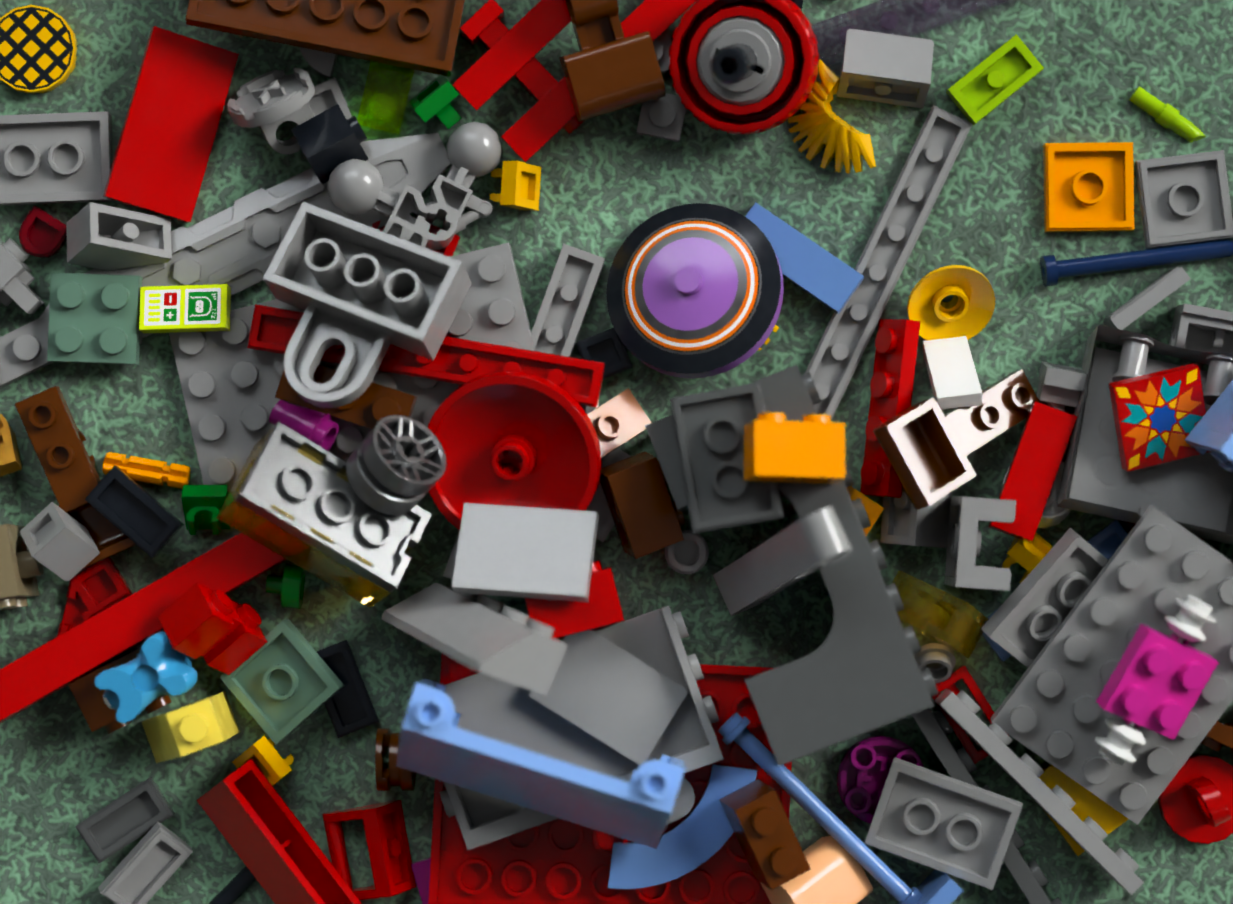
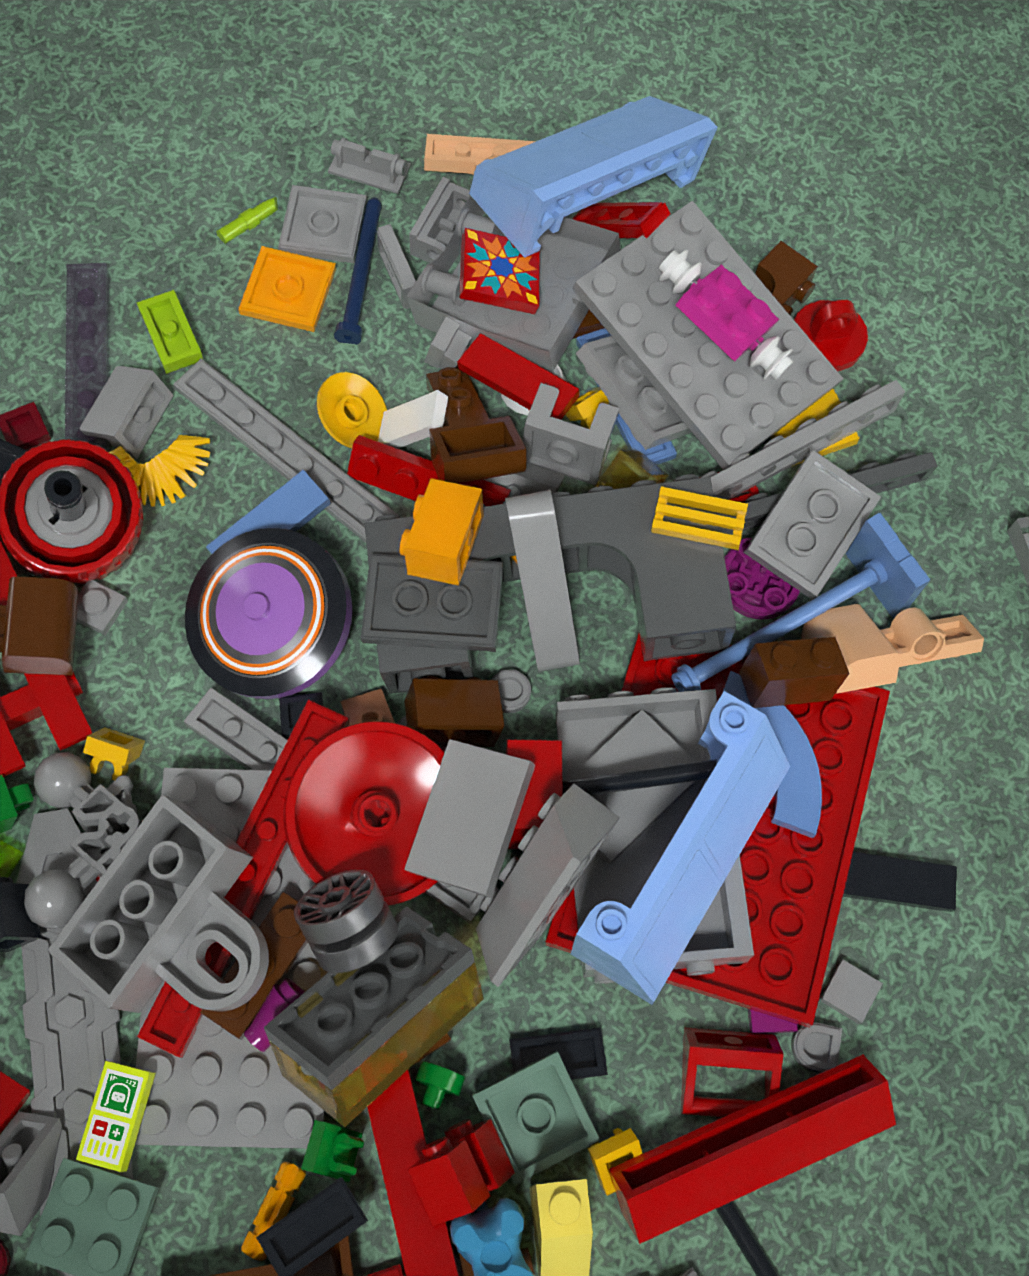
camera: 85 degrees left, 20 degrees down
reddish brown wheel [375,728,416,791] -> none
none -> black bar [562,759,718,796]
none -> yellow tile [651,486,748,550]

